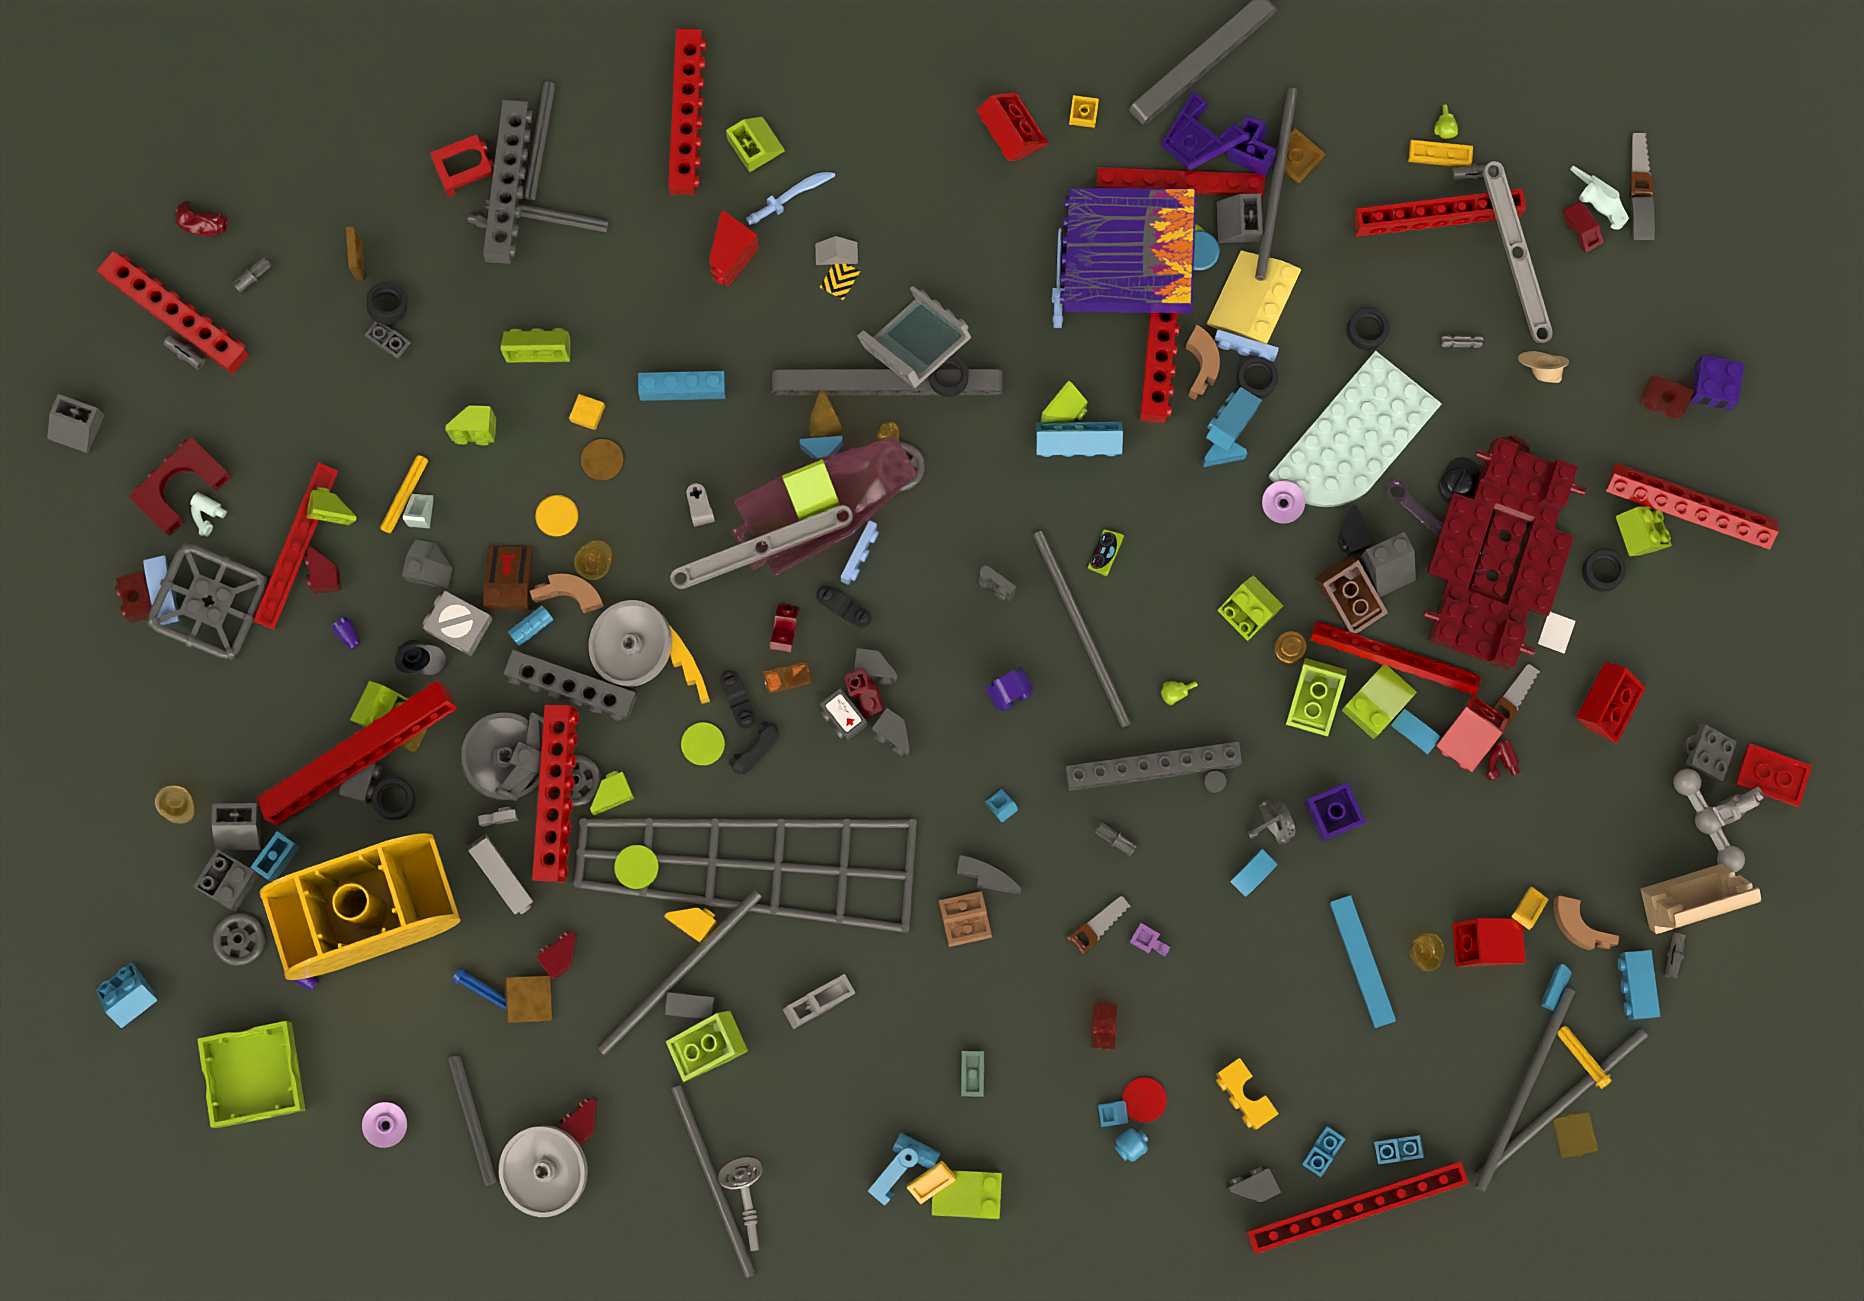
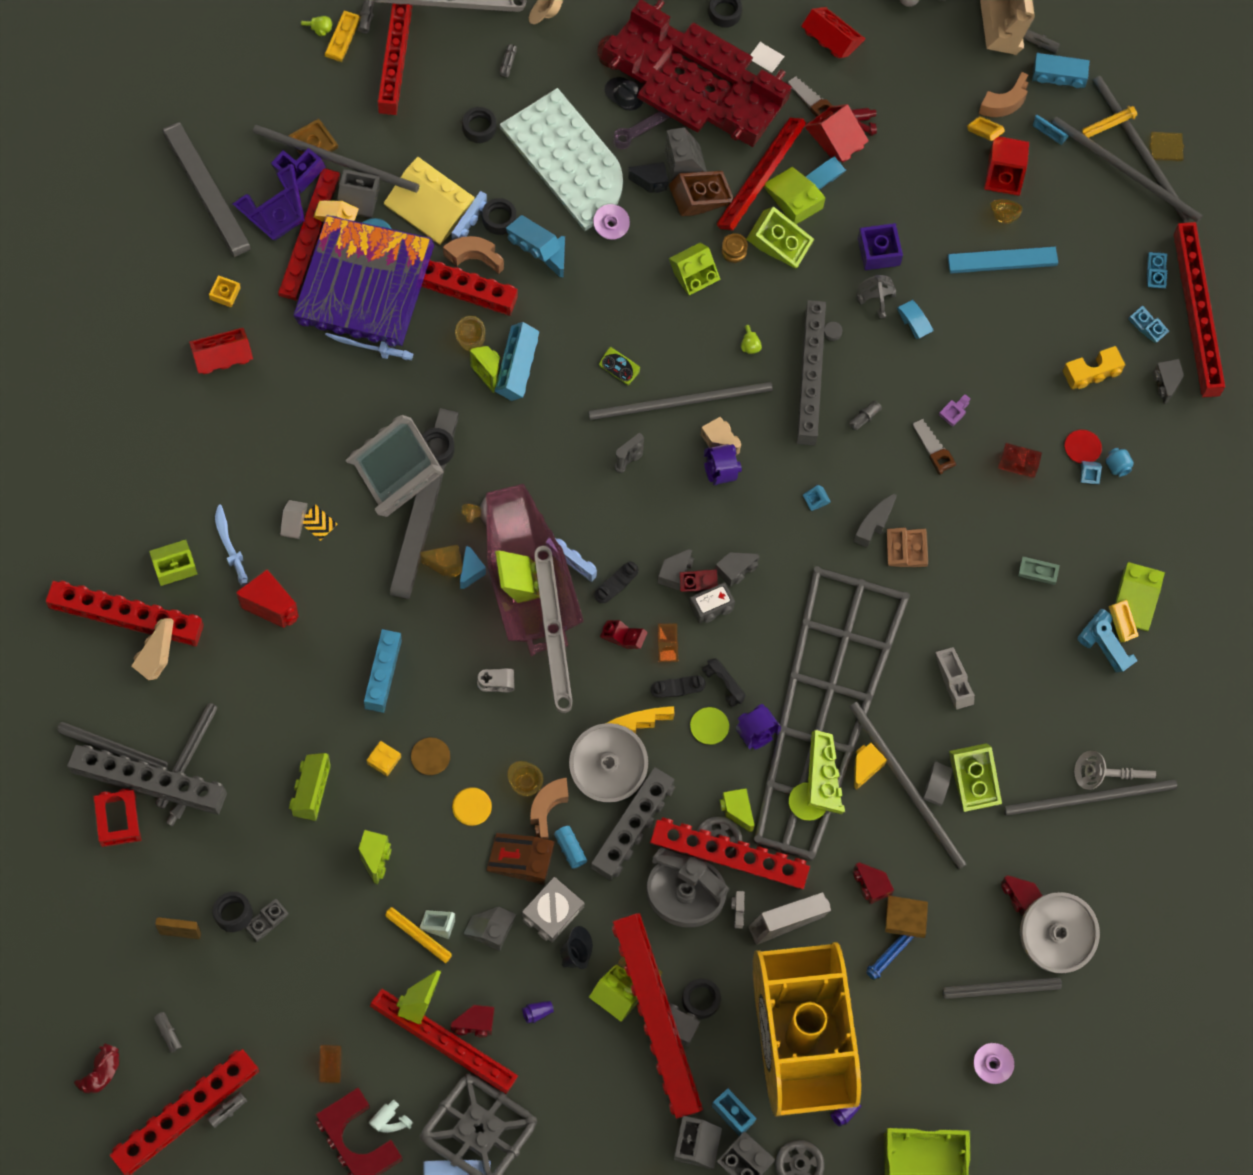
camera: 80 degrees left, 10 degrees down
none -> tan slope [131,618,174,680]
none -> yellow slope [313,201,358,222]
none -> clear orange slope [320,1045,343,1083]
none -> clear yellow piece [455,316,485,352]
none -> tan slope [700,416,741,455]
none -> dark purple brick [736,704,781,750]
none -> lime wing [807,730,845,814]

